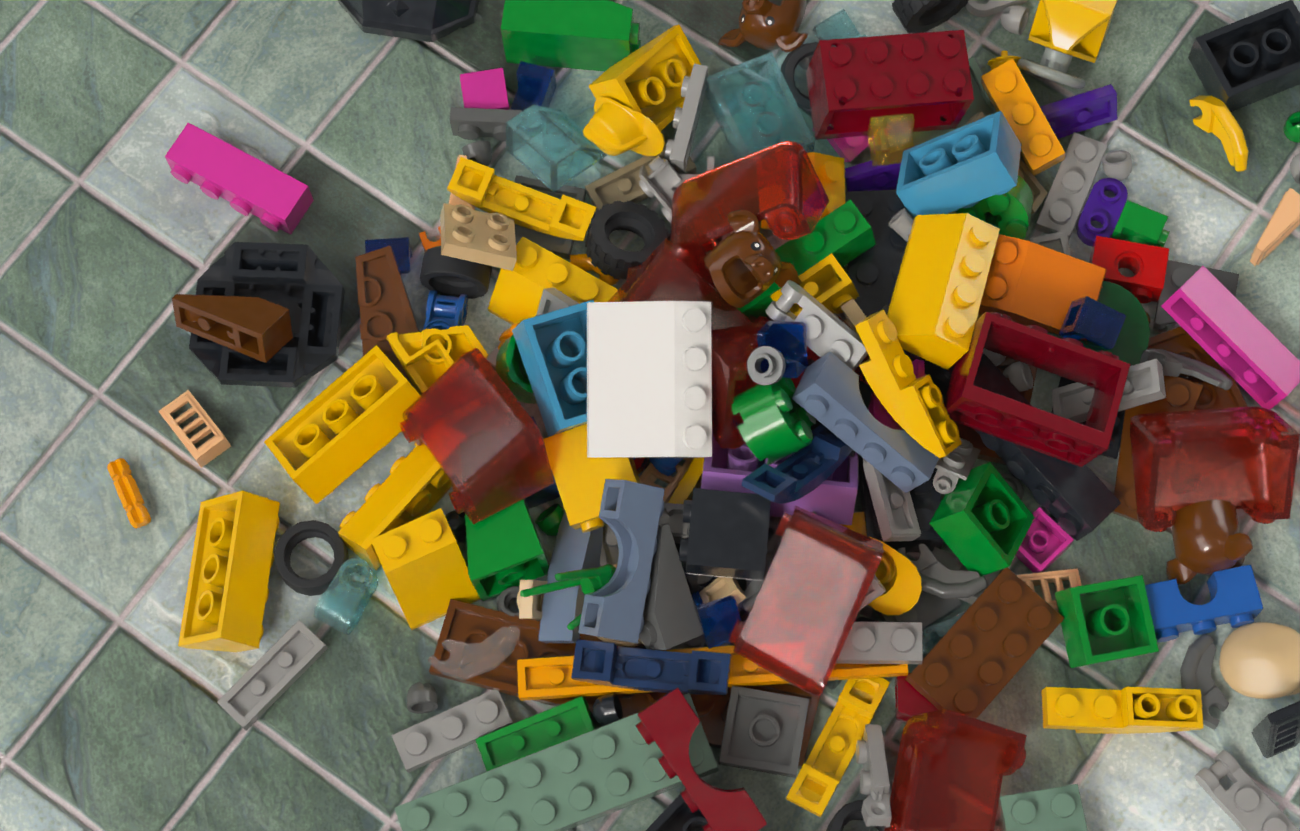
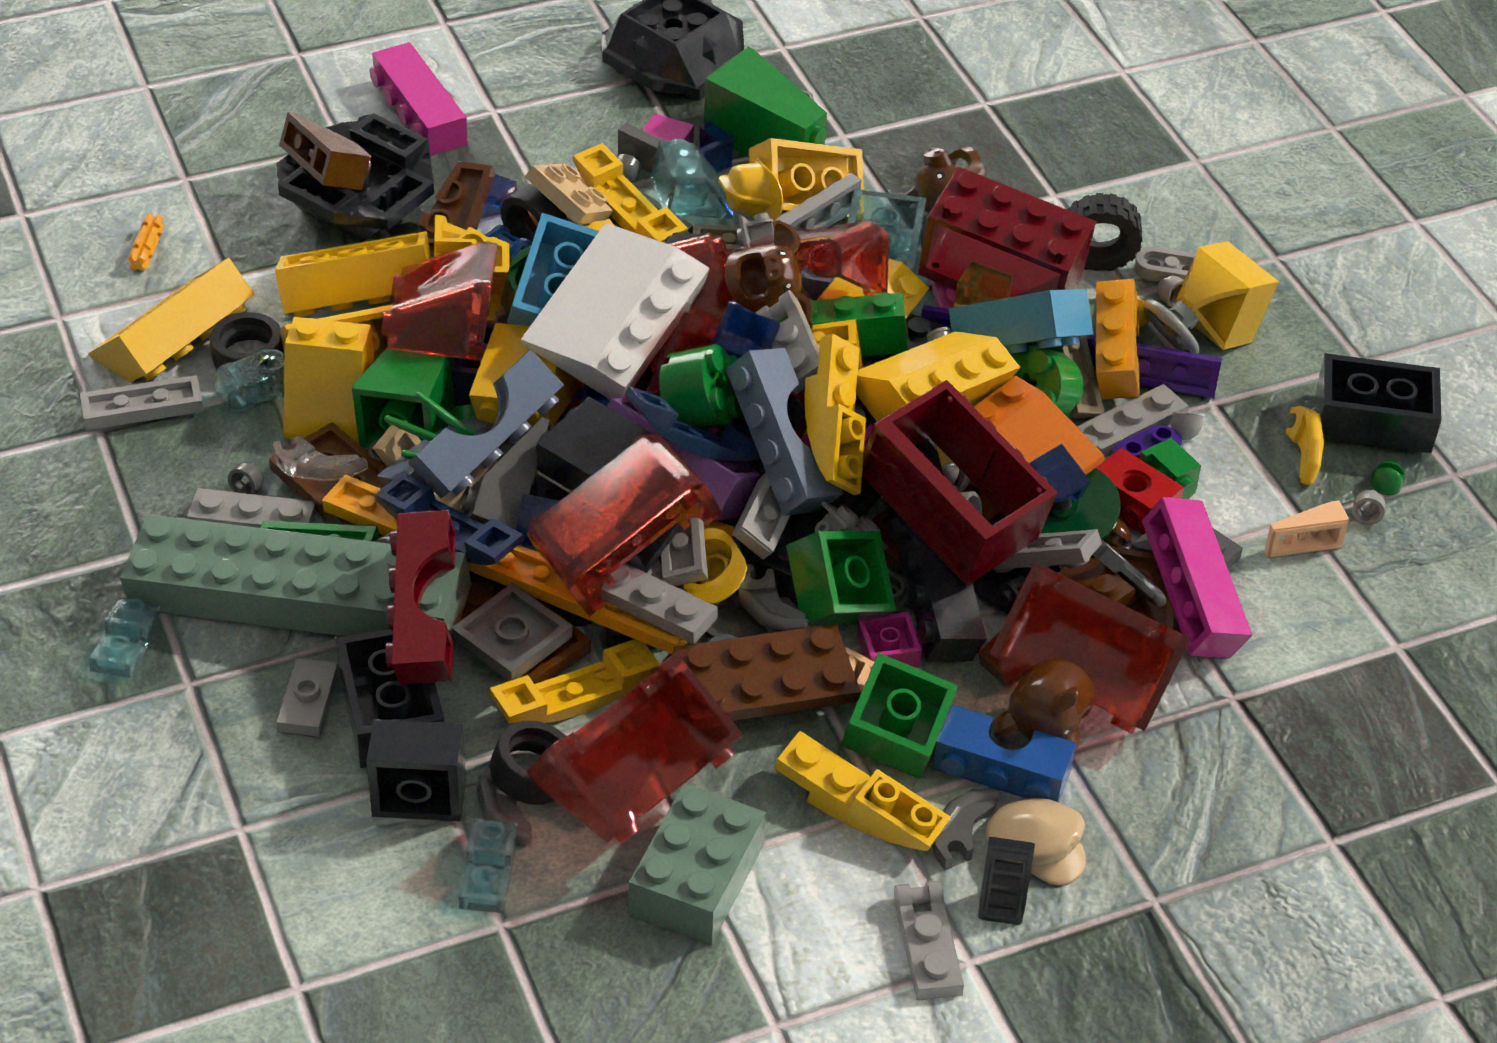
camera: 25 degrees right, 25 degrees down
light nougat slope [158,390,231,468] -> none
plate [747,346,786,385] -> none
light grey hinge [856,724,892,827] -> none

